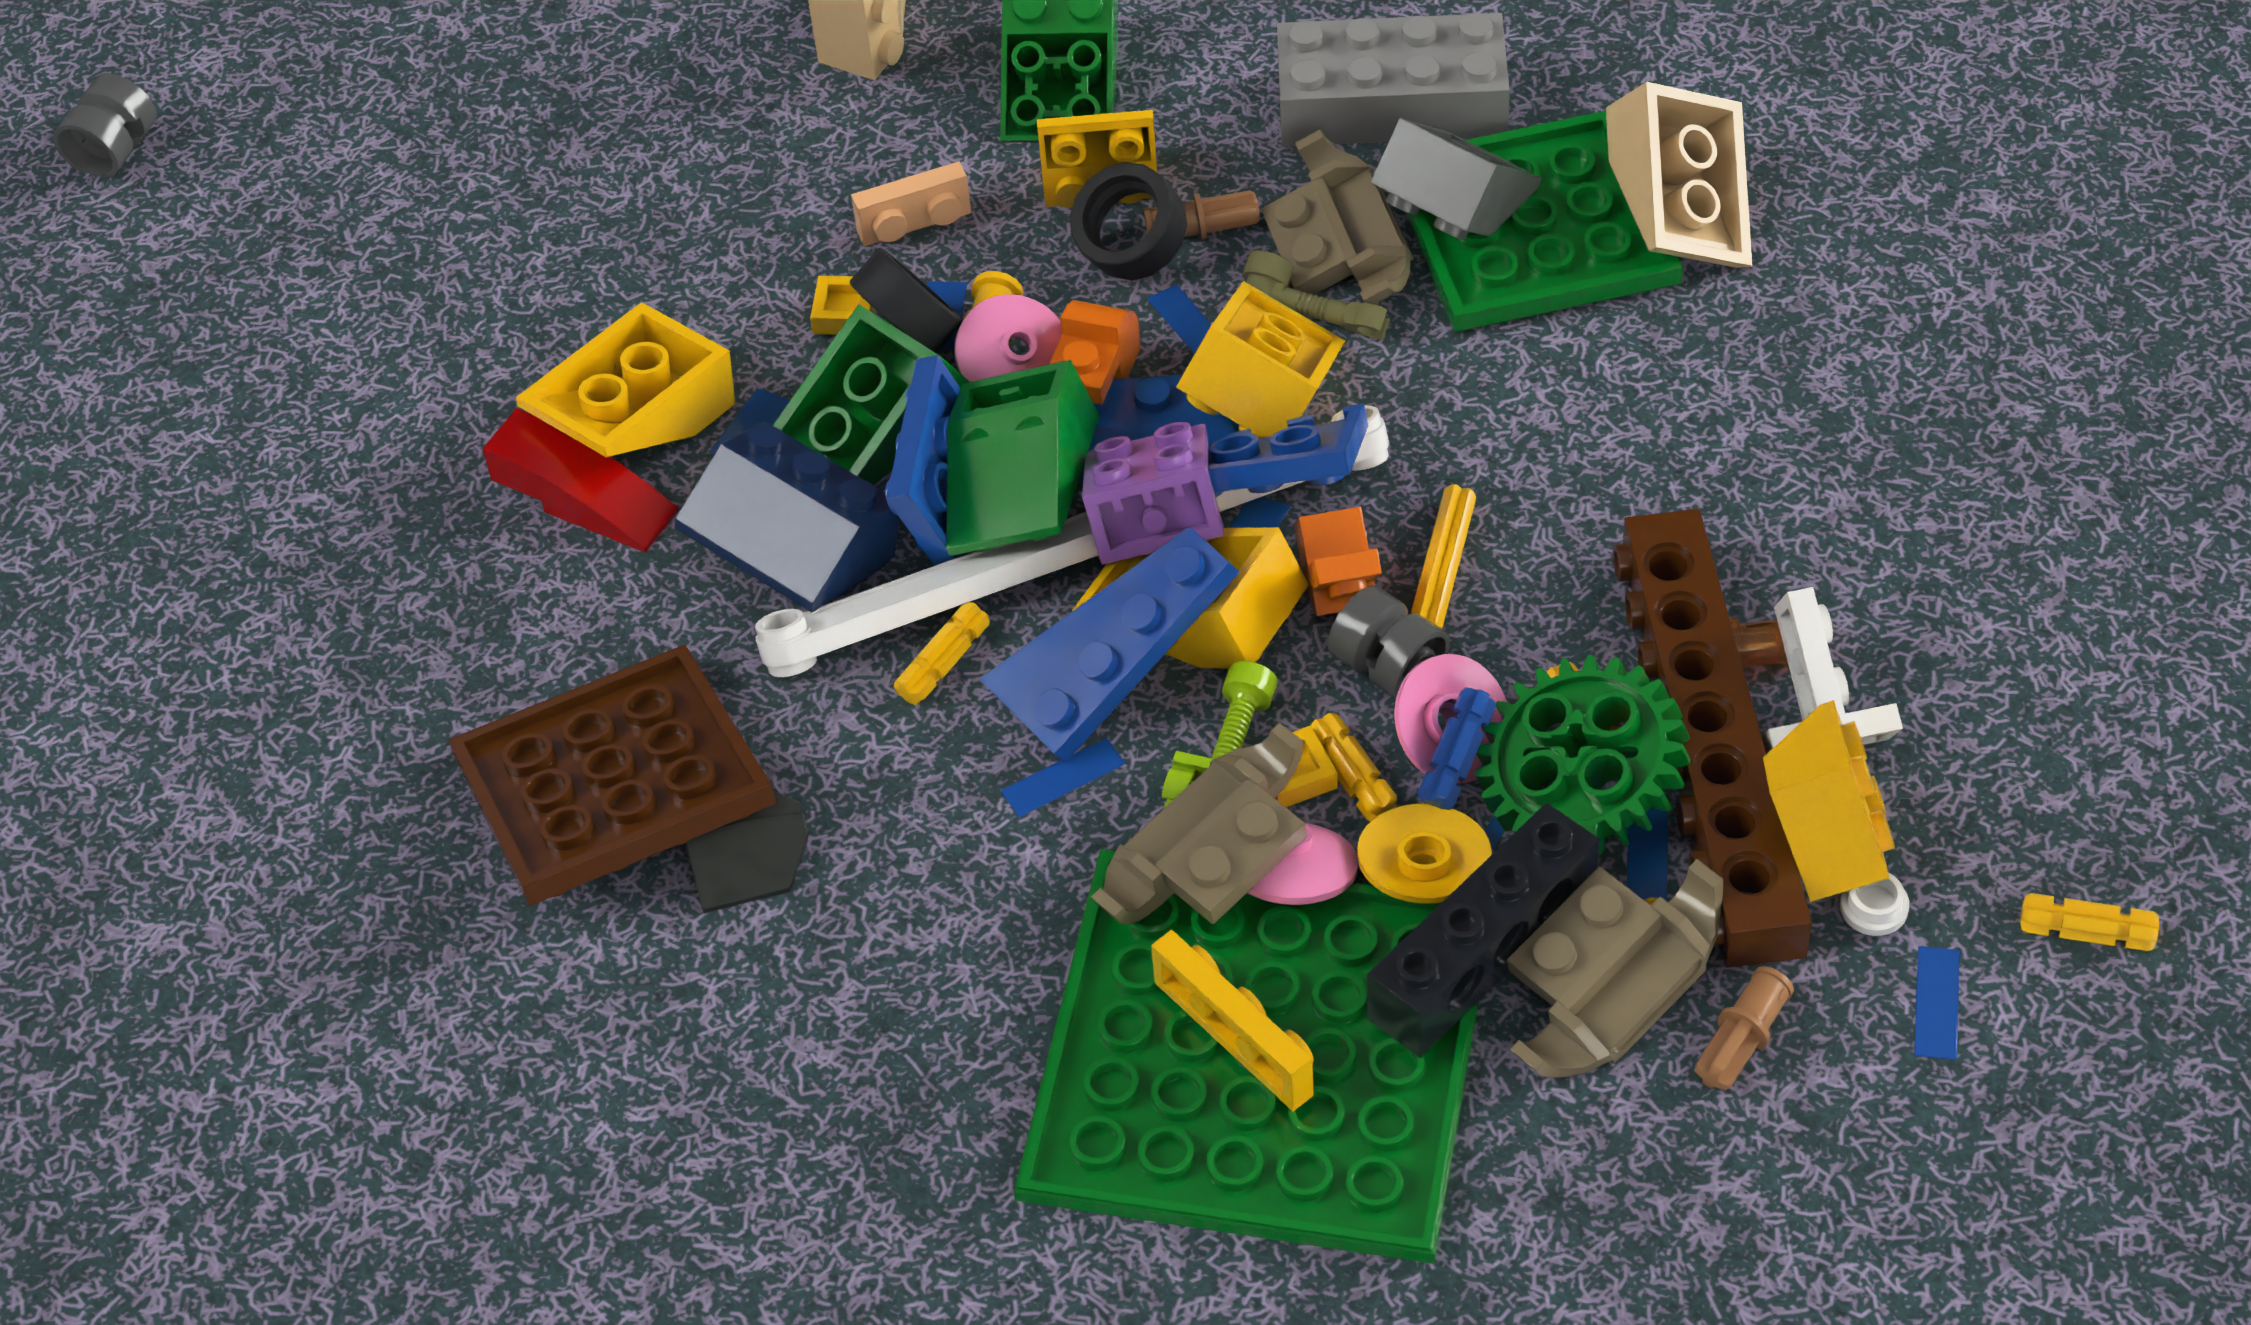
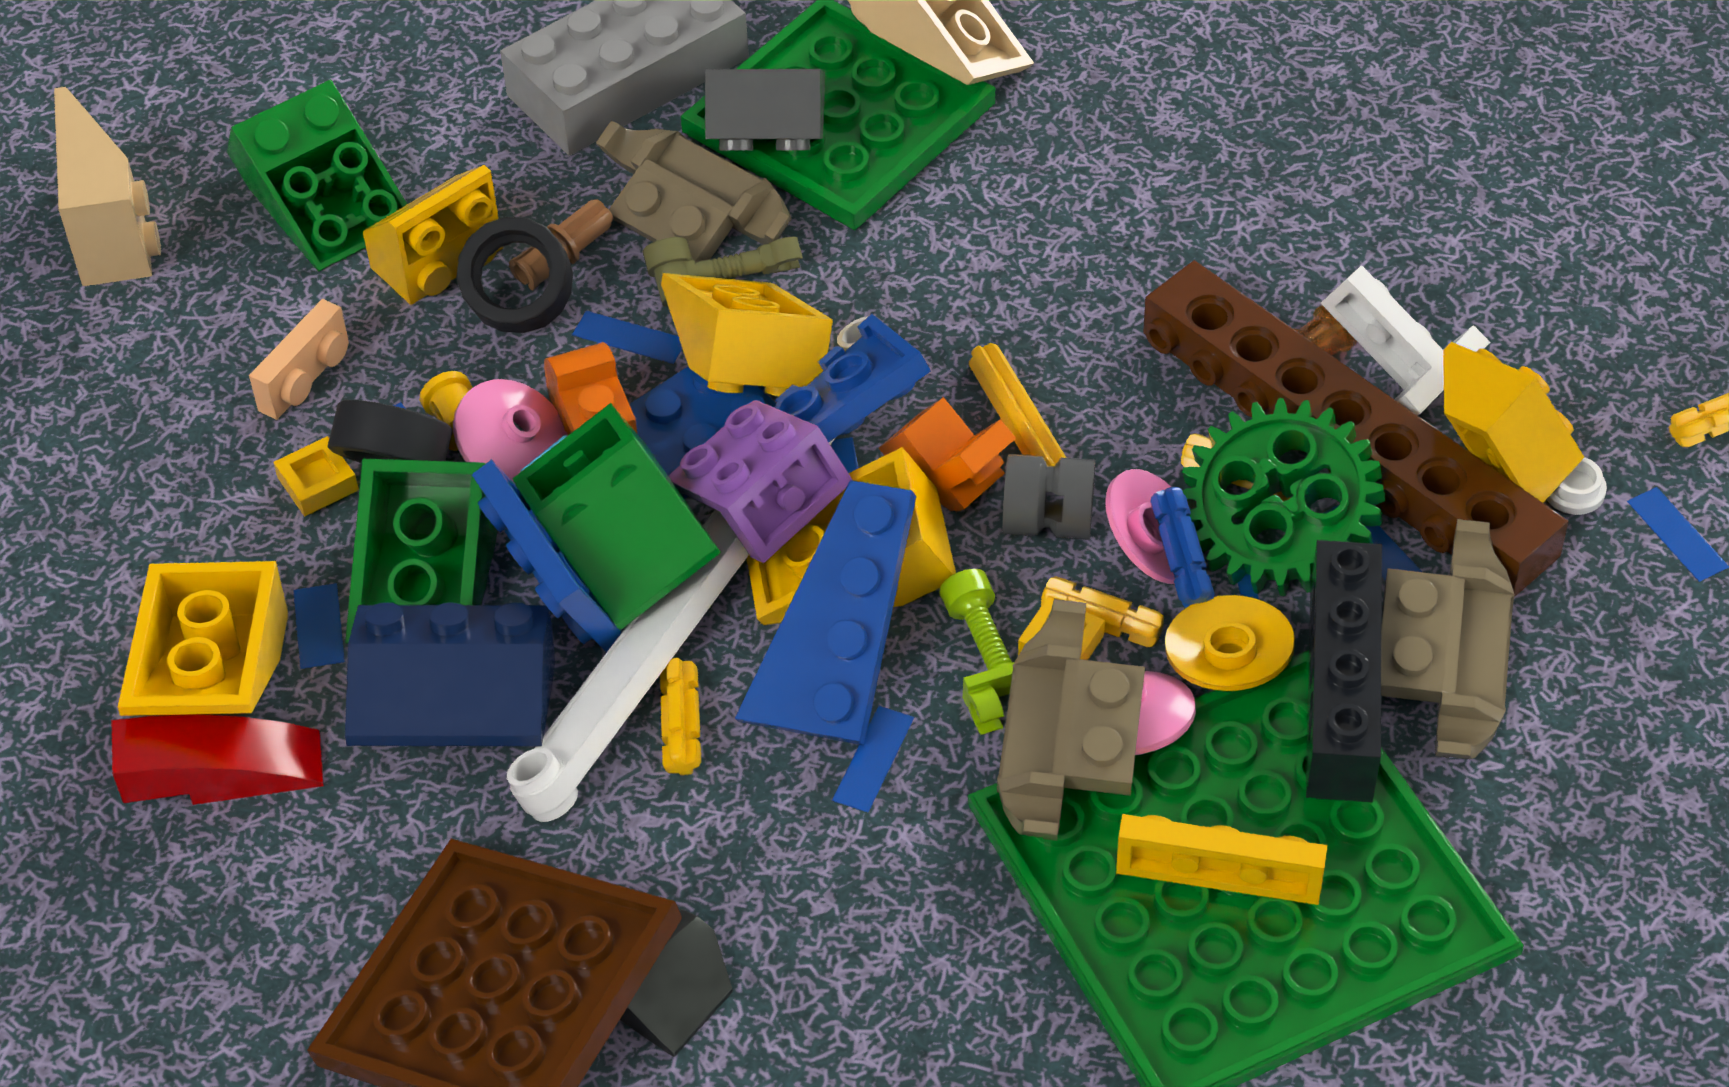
camera: 40 degrees left, 0 degrees up
medium nougat axle [1695,966,1794,1090] -> none

